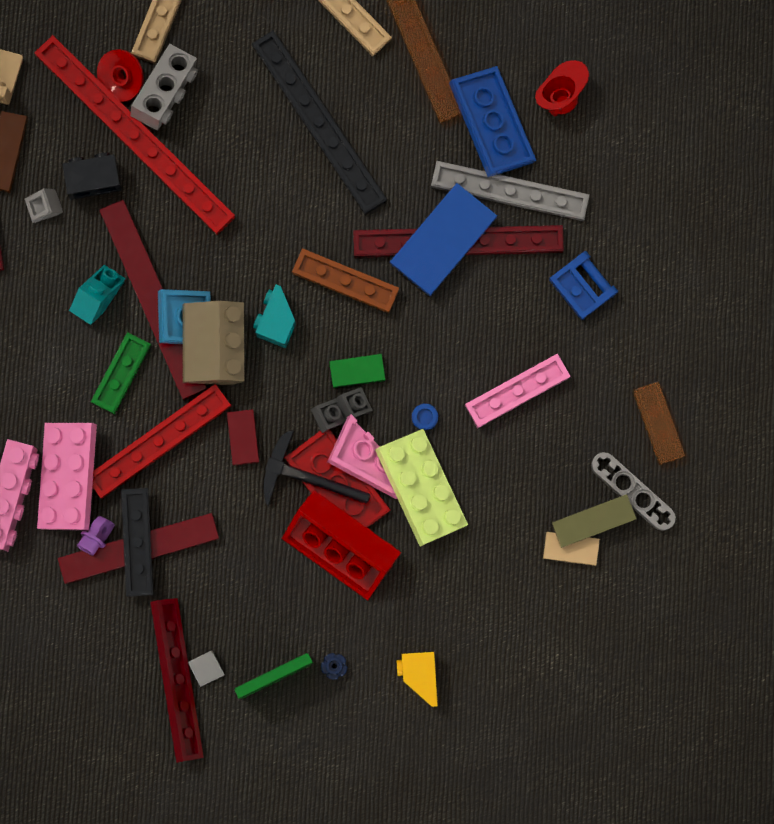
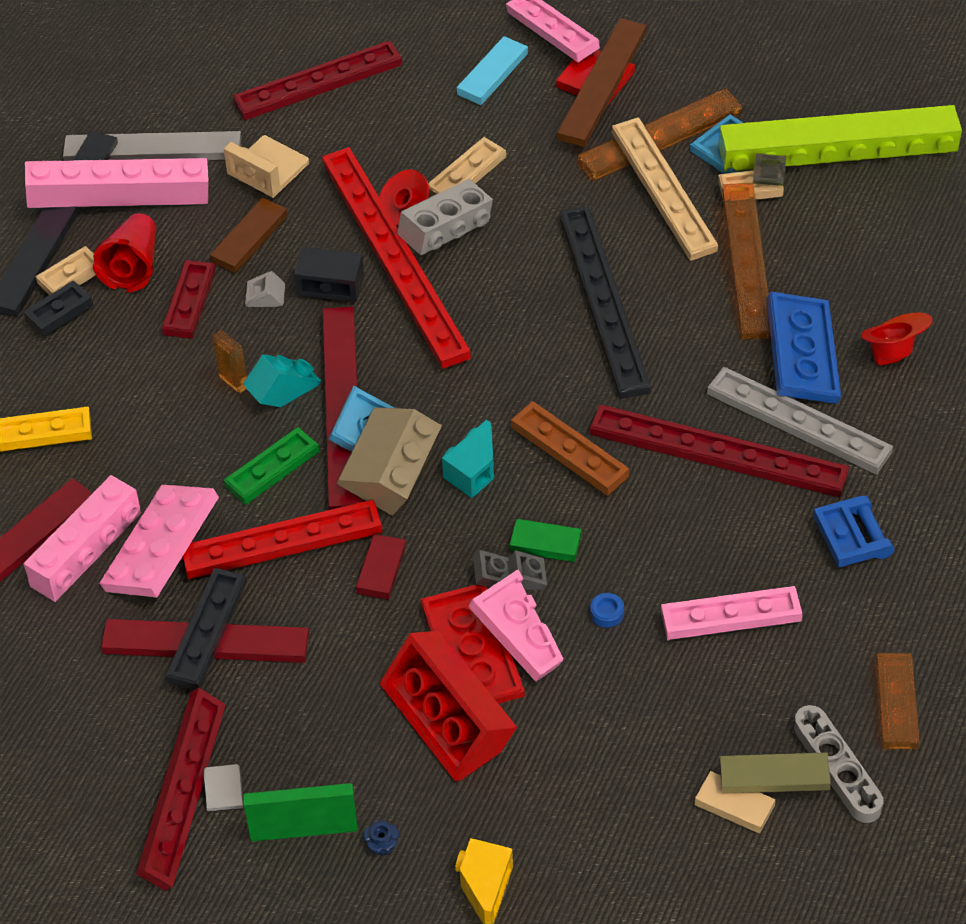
camera: 25 degrees right, 30 degrees down
medium lavender piece [77,516,115,556] -> none
black piece [264,431,370,506] -> none
yellowish green plate [375,429,468,547] -> none
blue tile [390,183,497,296] -> none
none -> clear orange tile [213,330,247,393]

